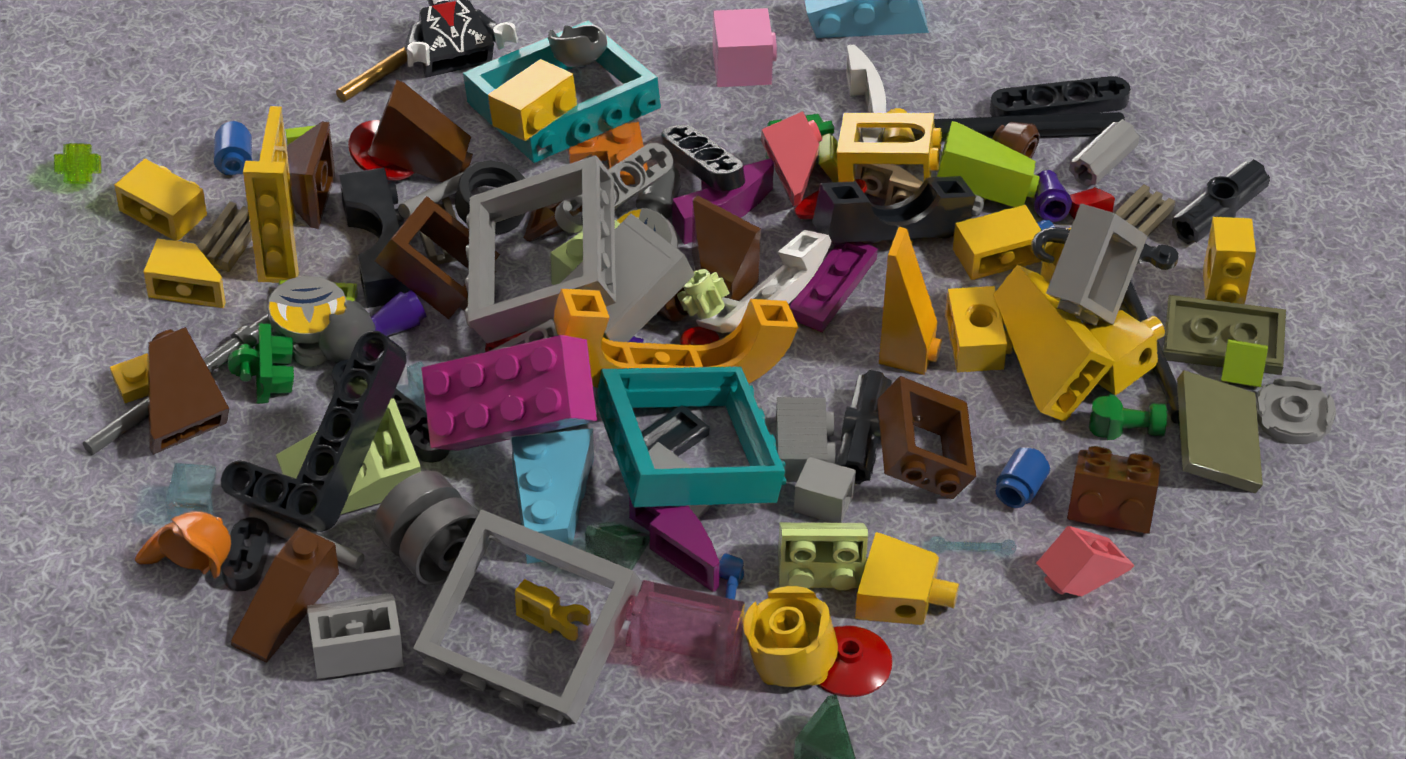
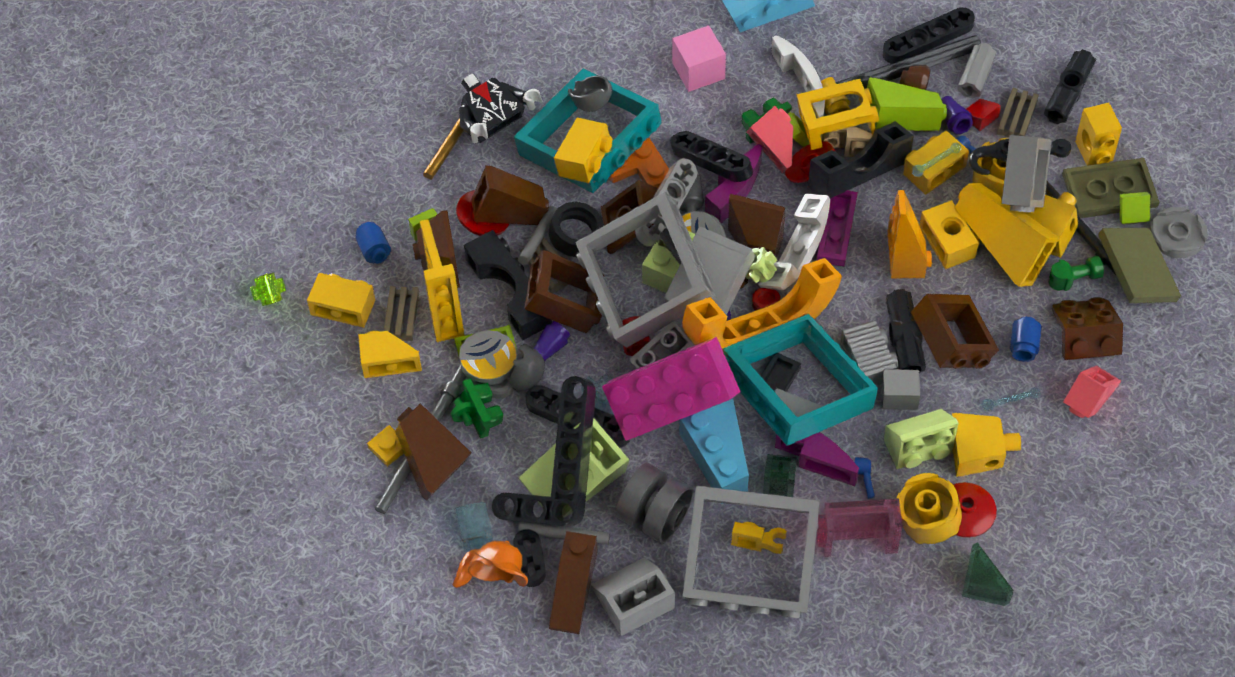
camera: 15 degrees left, 10 degrees up
none -> clear light blue hinge [912,142,961,177]

